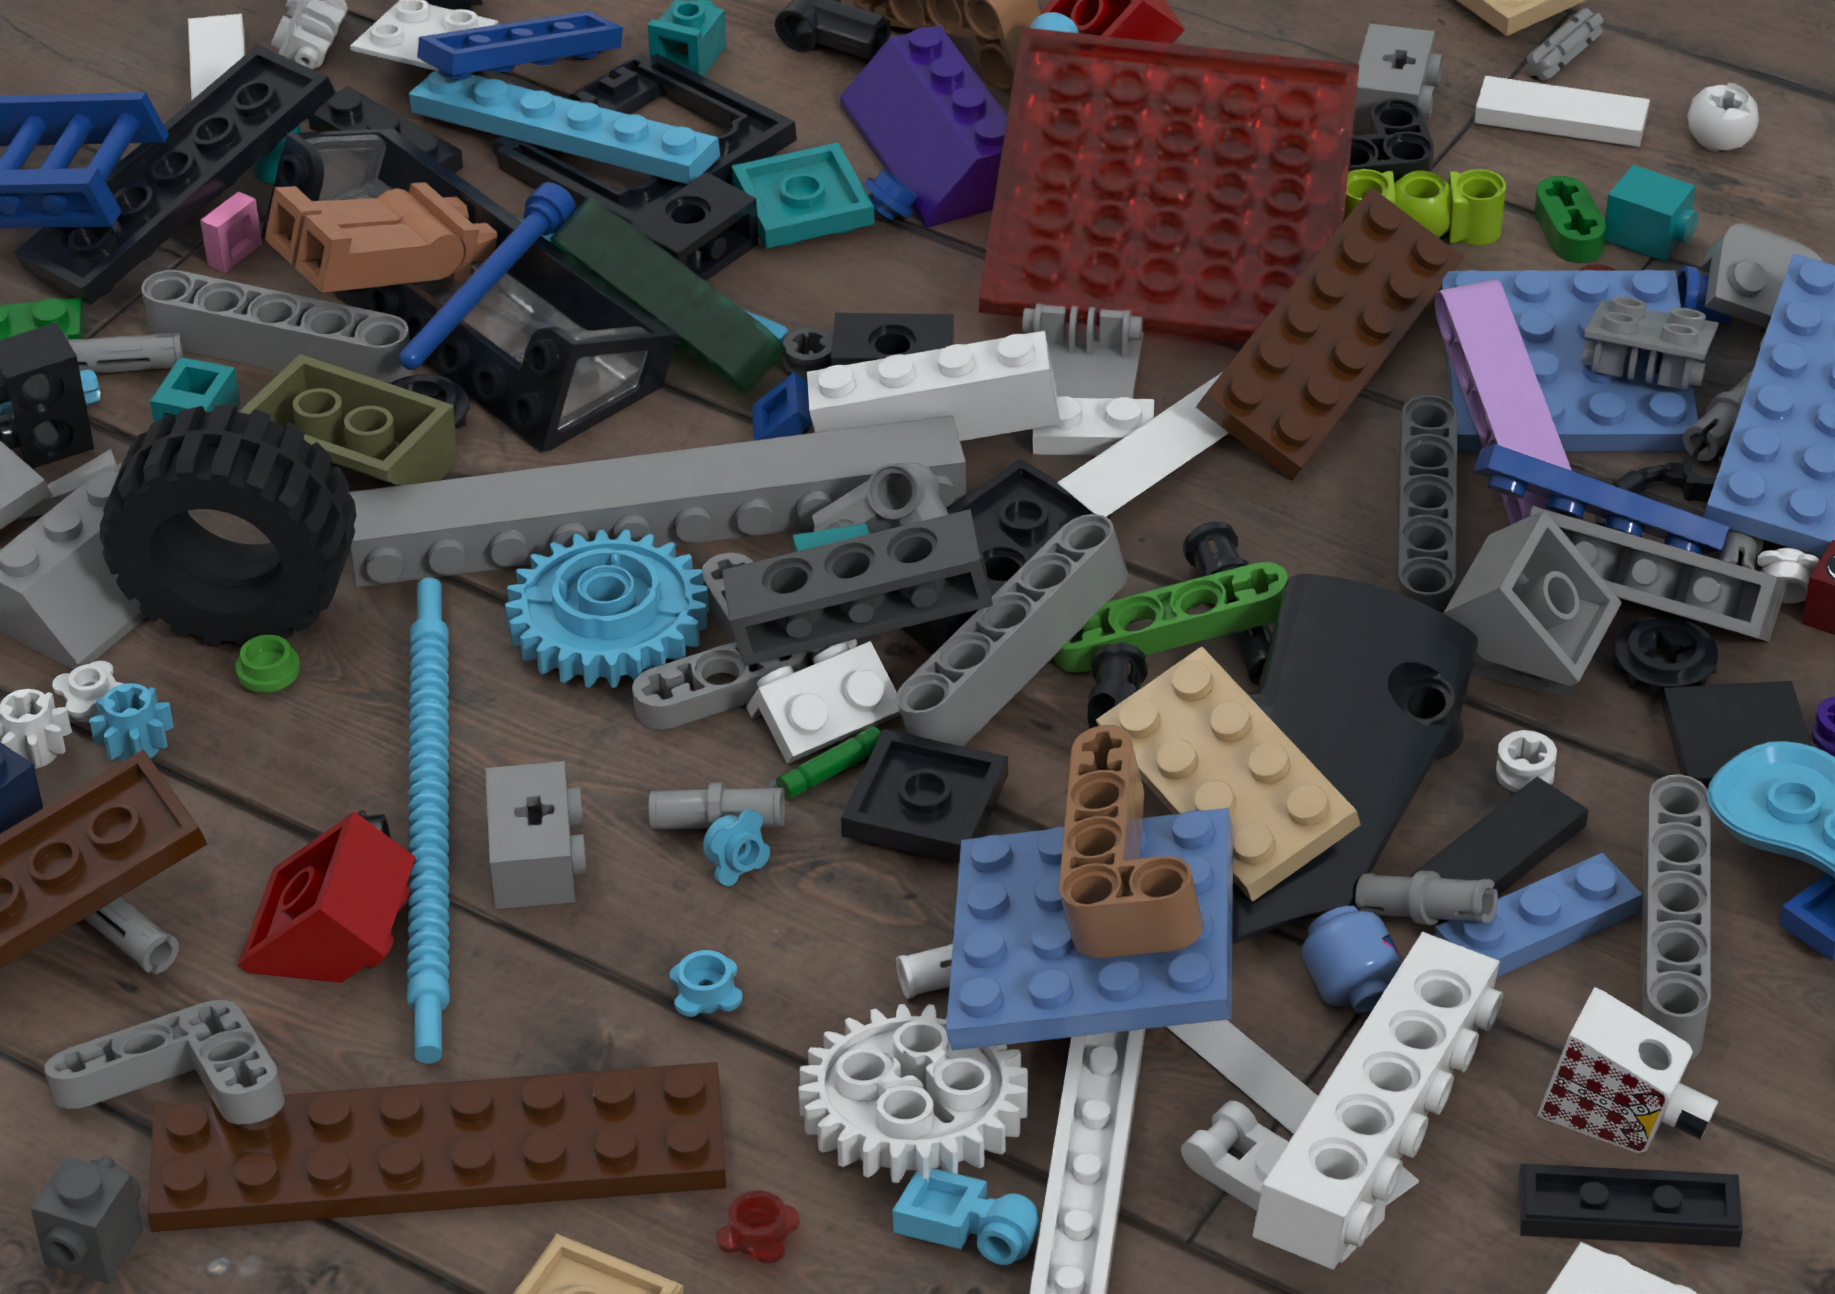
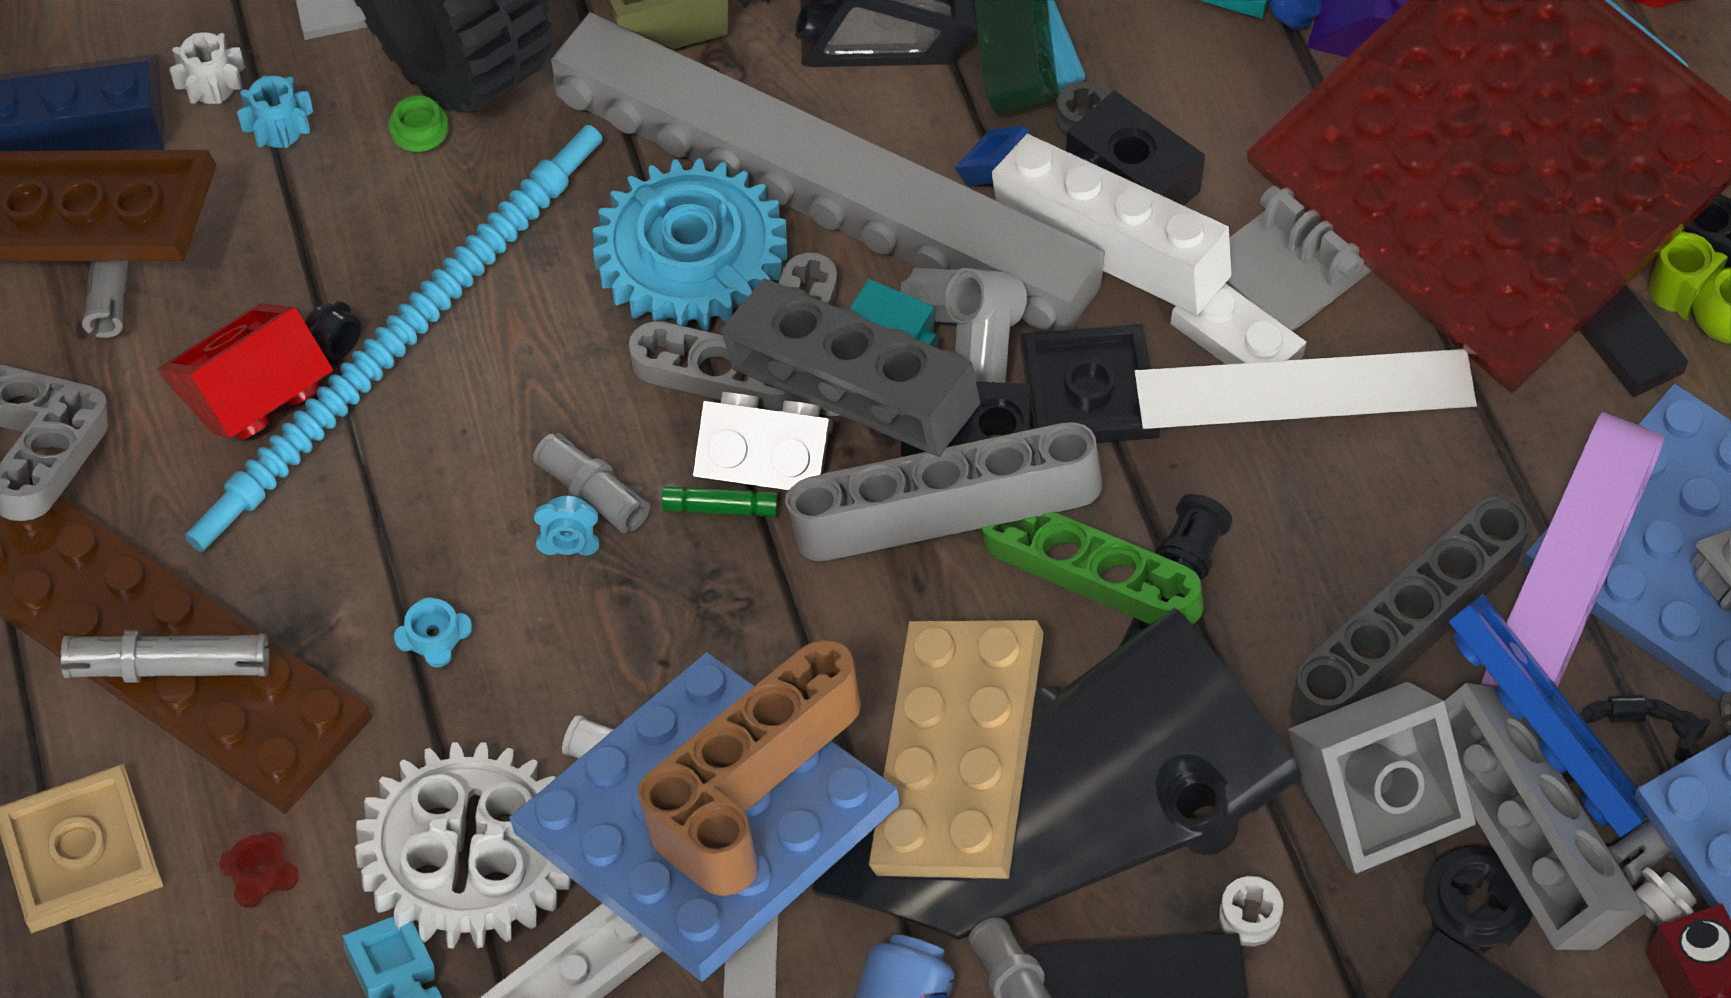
camera: 40 degrees right, 15 degrees up
white plate [52,661,123,723] -> none
light grey brick [485,761,587,909] -> none
black plate [841,729,1008,863] -> none
black piece [1087,643,1148,729] -> none
reddish brown plate [1196,187,1464,480] -> none
none -> light grey pin [61,630,269,683]

